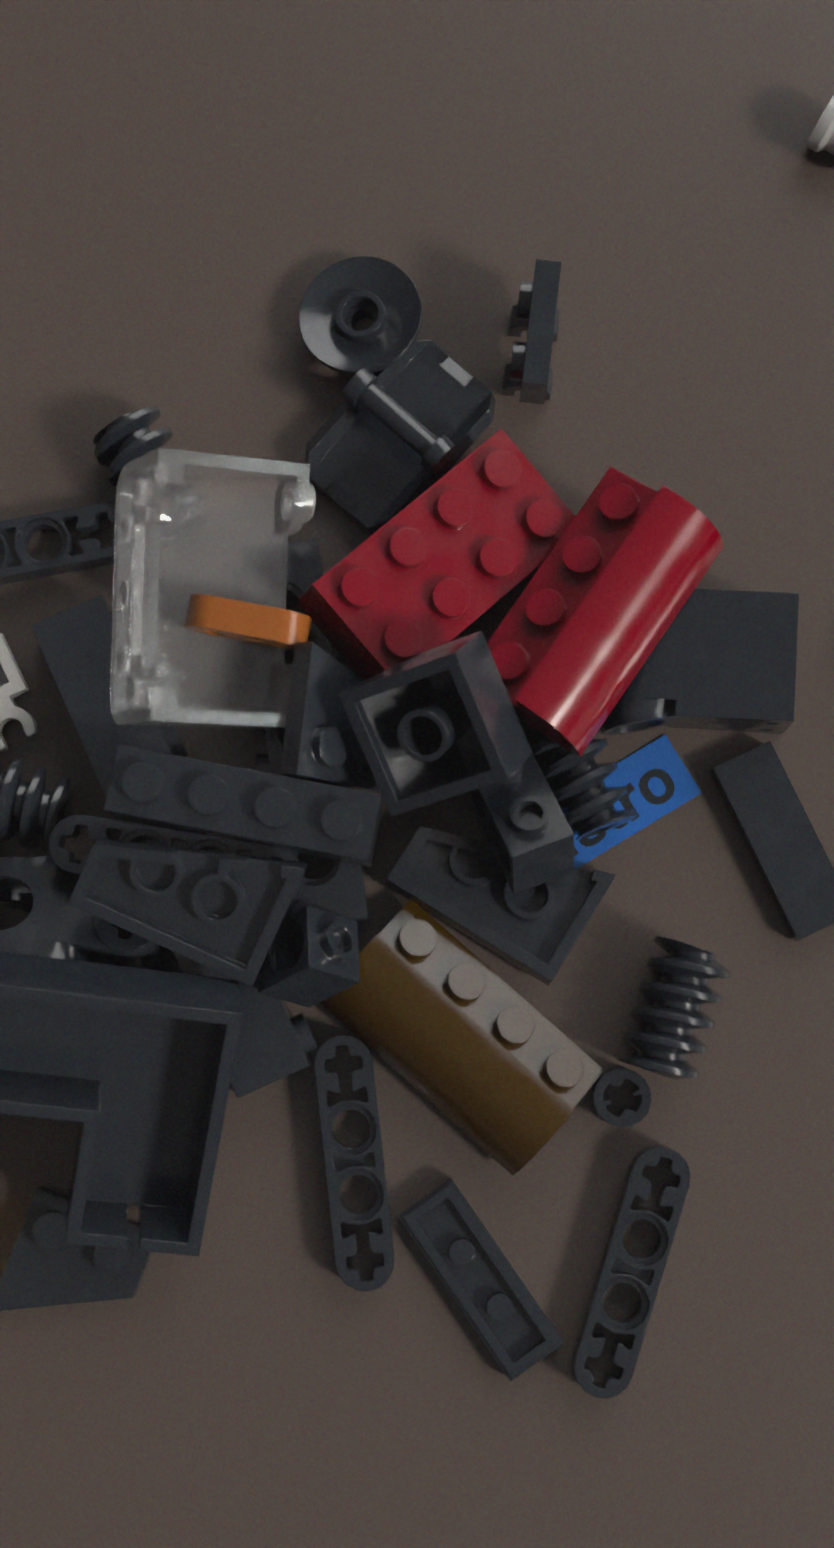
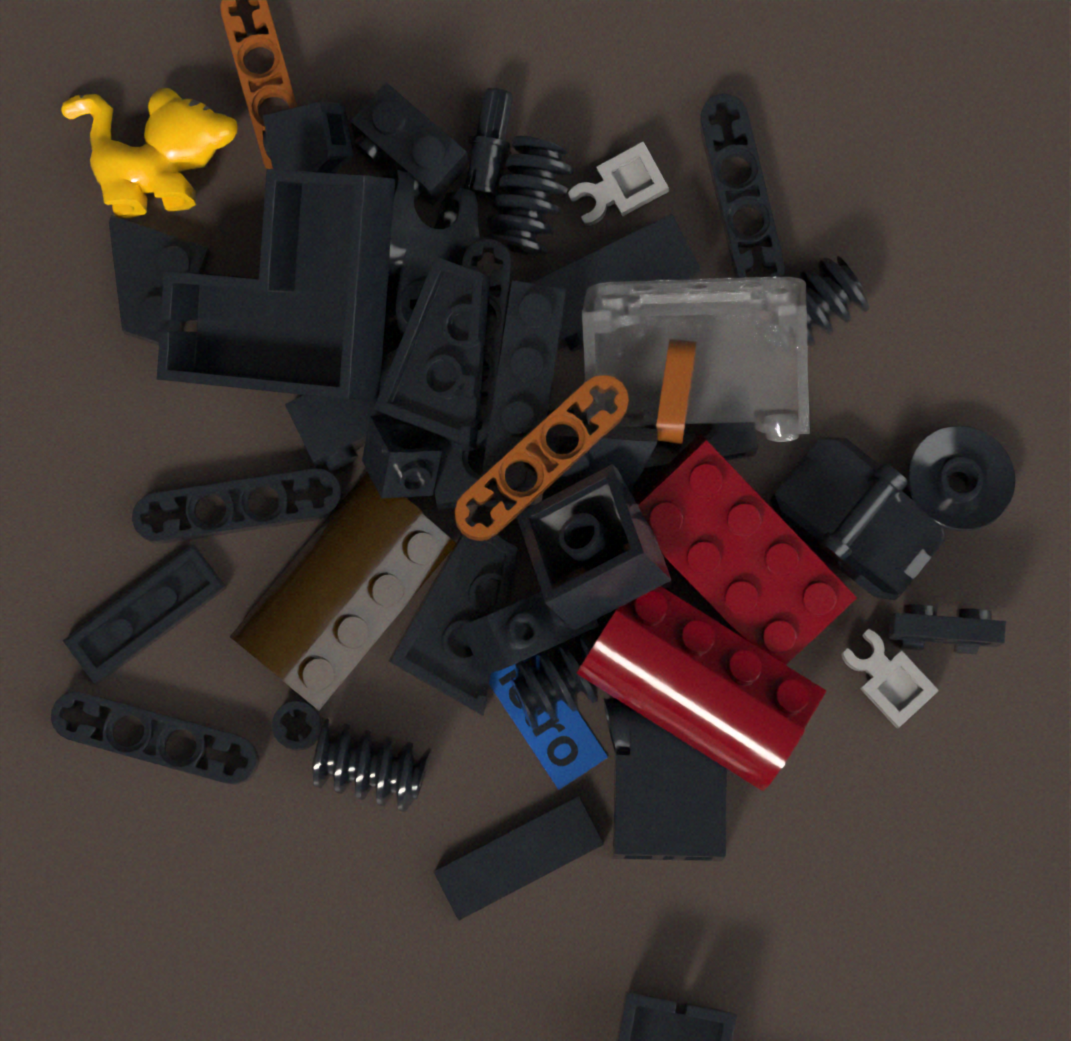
camera: 85 degrees right, 0 degrees up
none -> dark orange beam [455,375,629,541]
none -> light grey plate [841,629,939,728]

